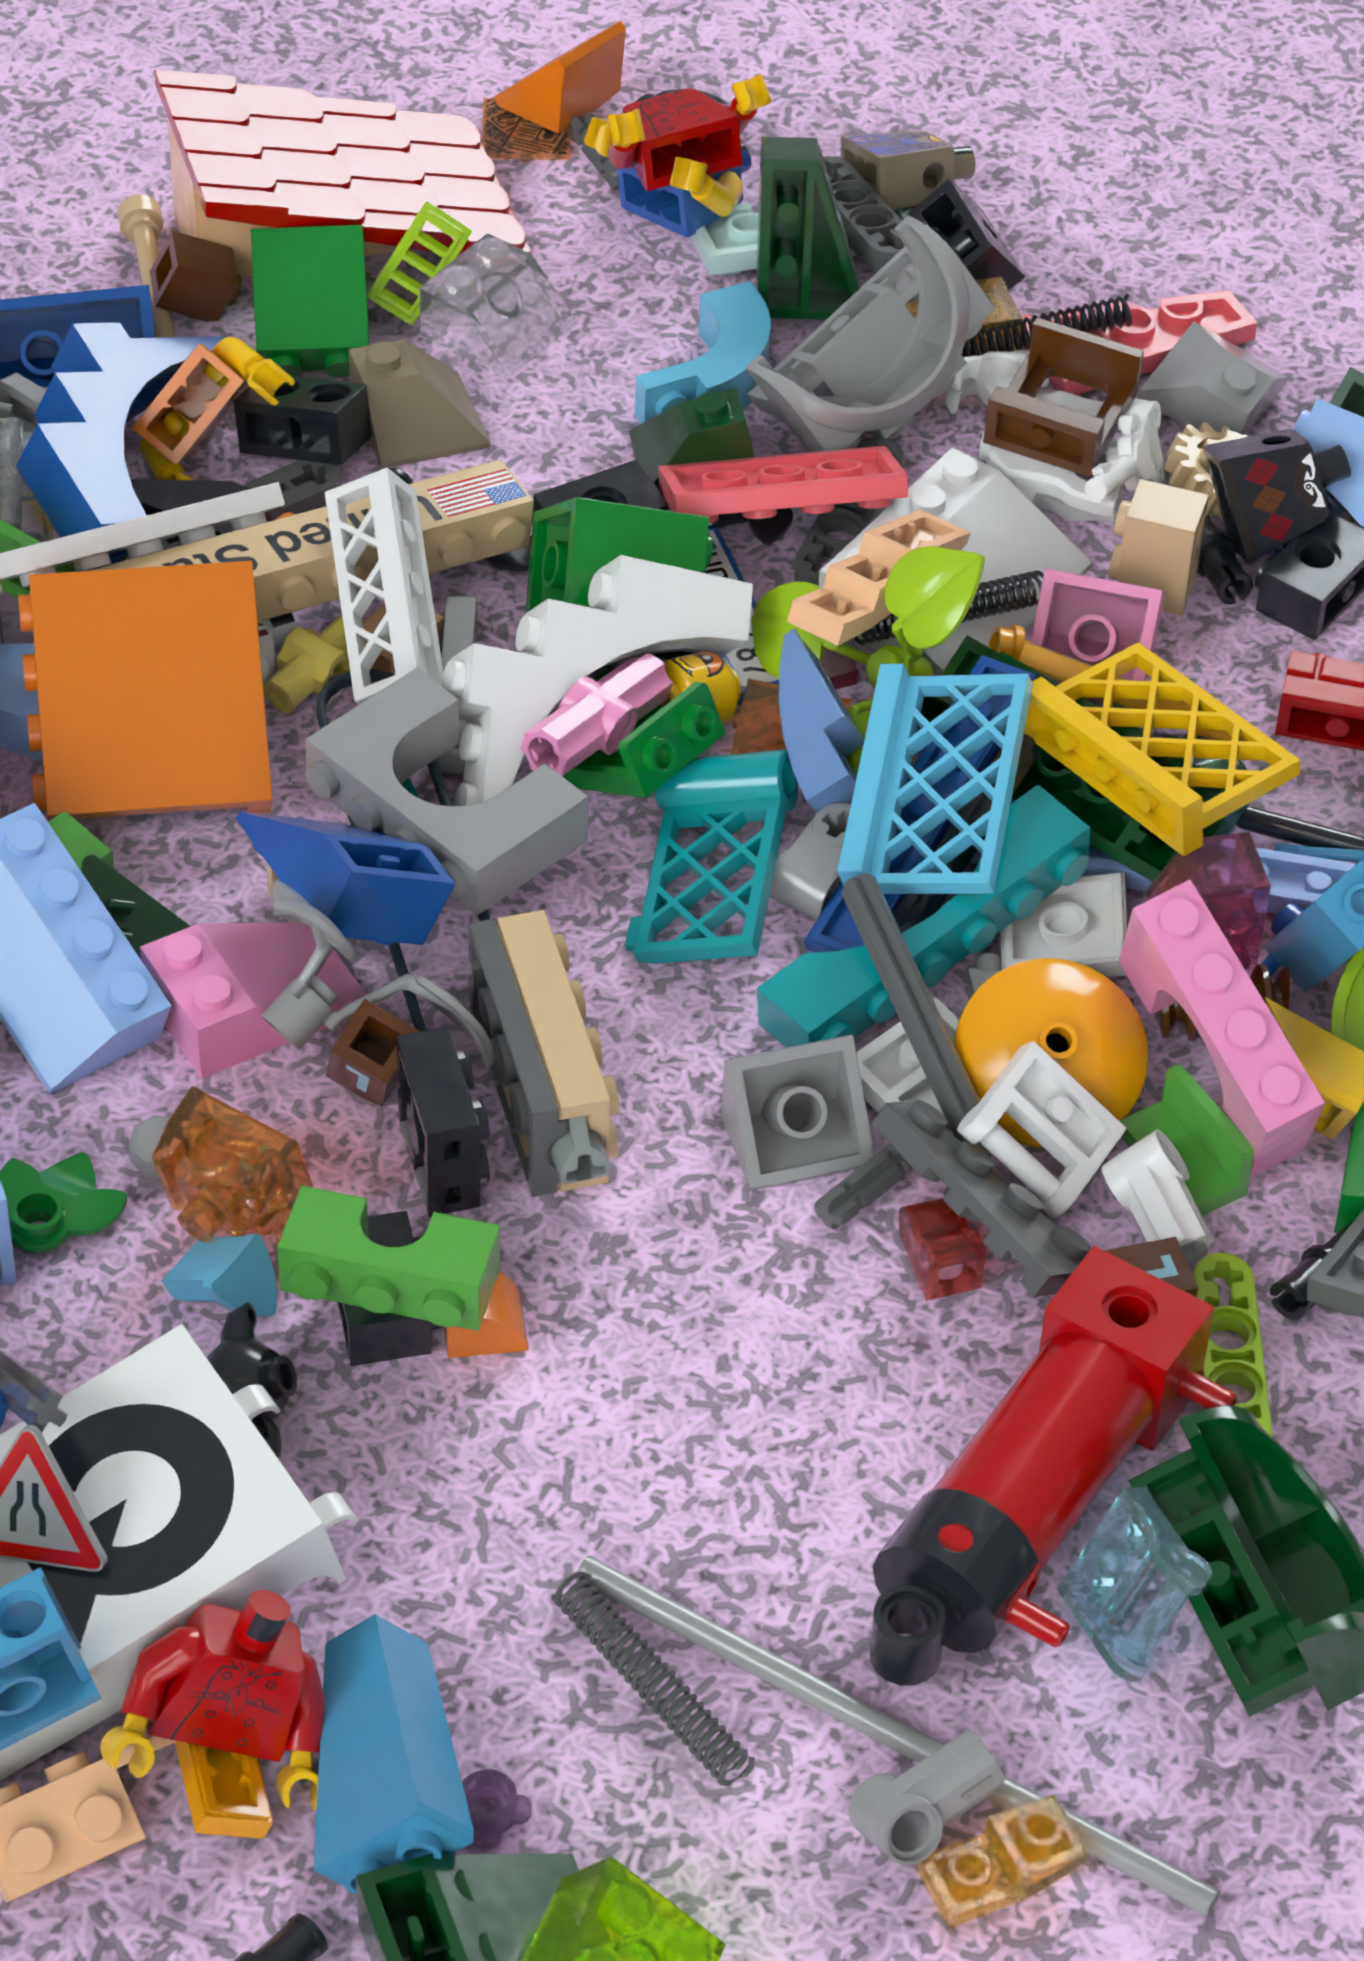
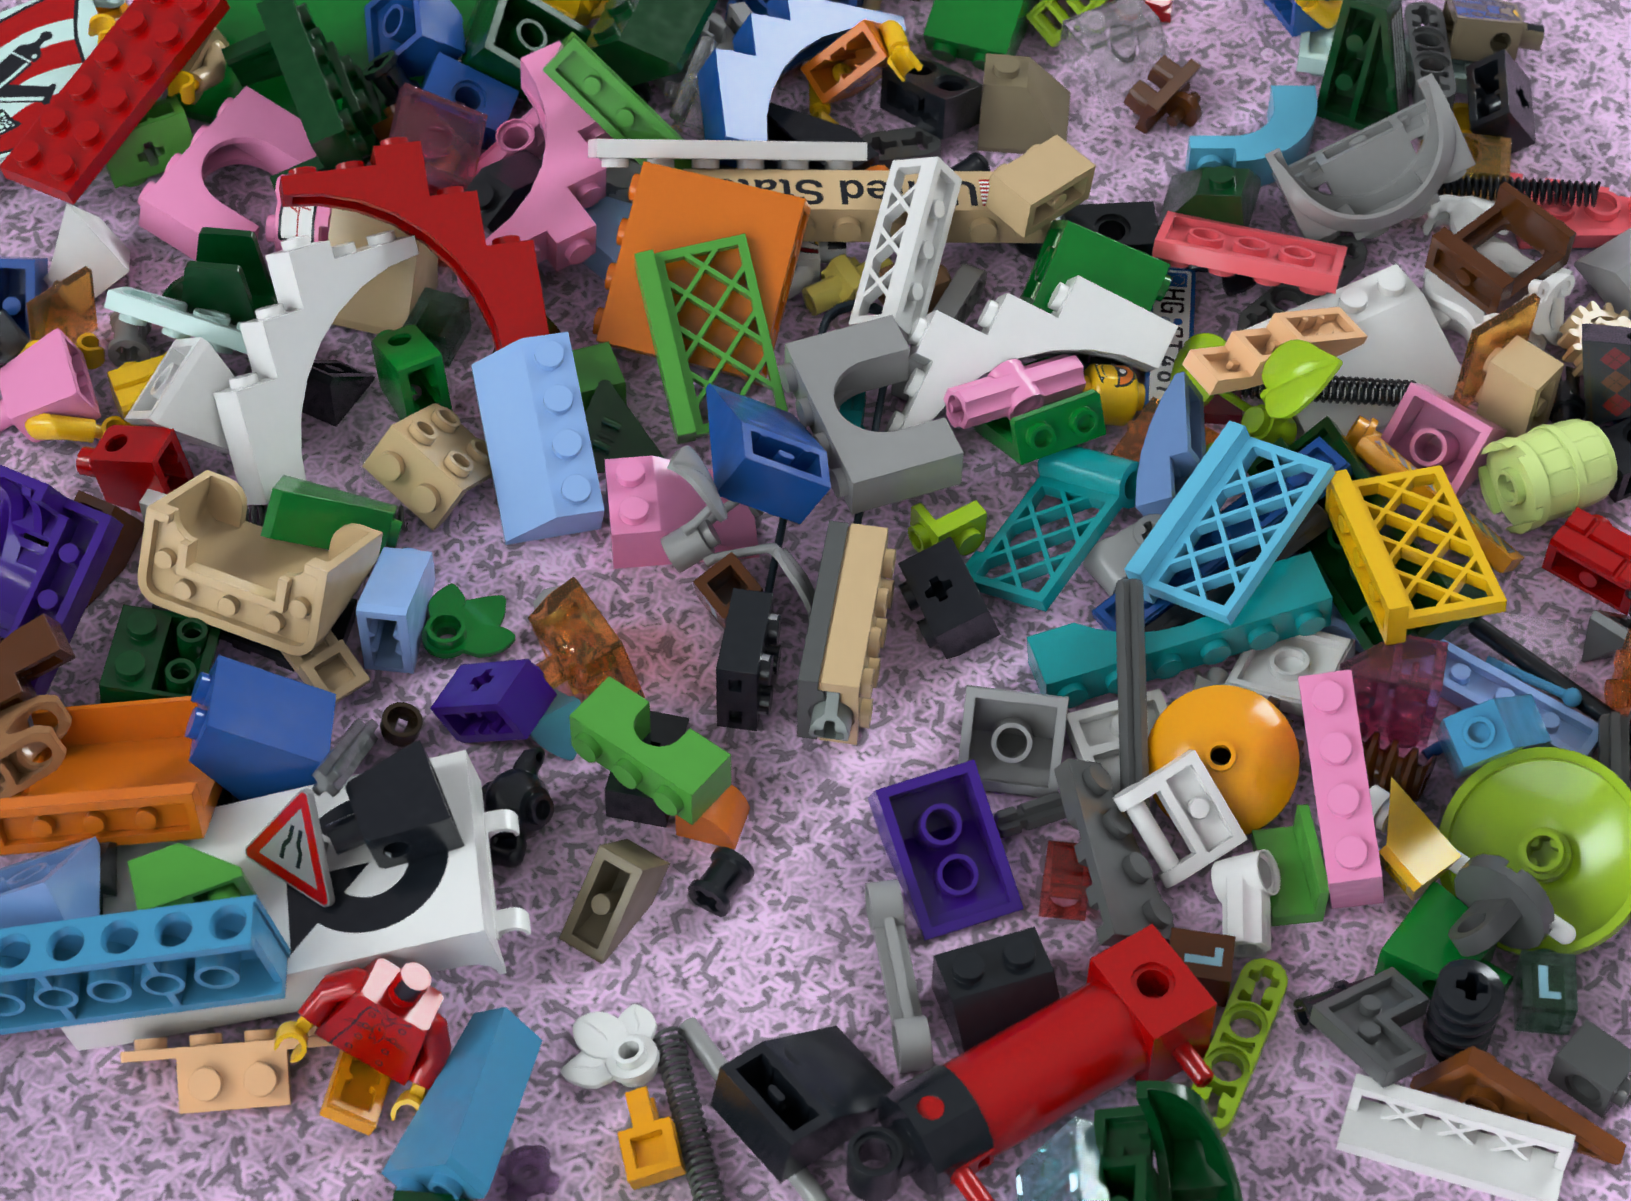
camera: 25 degrees right, 5 degrees up
none -> black torso [325,740,465,869]
none -> dark brown hinge [380,702,423,748]
none -> dark purple brick [430,659,557,743]
none -> dark tan slope [559,839,670,964]
none -> white plate [560,1004,660,1089]
none -> light orange plate [617,1086,686,1190]
none -> bright green fence [634,234,788,444]
none -> black bush [688,846,755,917]
none -> black slope [711,1026,895,1183]
none -> light grey piece [865,879,933,1074]
none -> dark purple slope [868,759,1024,941]
none -> black brick [898,536,1001,659]
none -> lime bracket [908,500,987,555]
none -> black slope [931,927,1060,1055]
none -> tan brick [986,135,1096,238]
none -> reddish brown hips [1123,55,1202,134]
none -> clear orange piece [1452,293,1540,407]
none -> yellowish green piece [1478,419,1618,534]

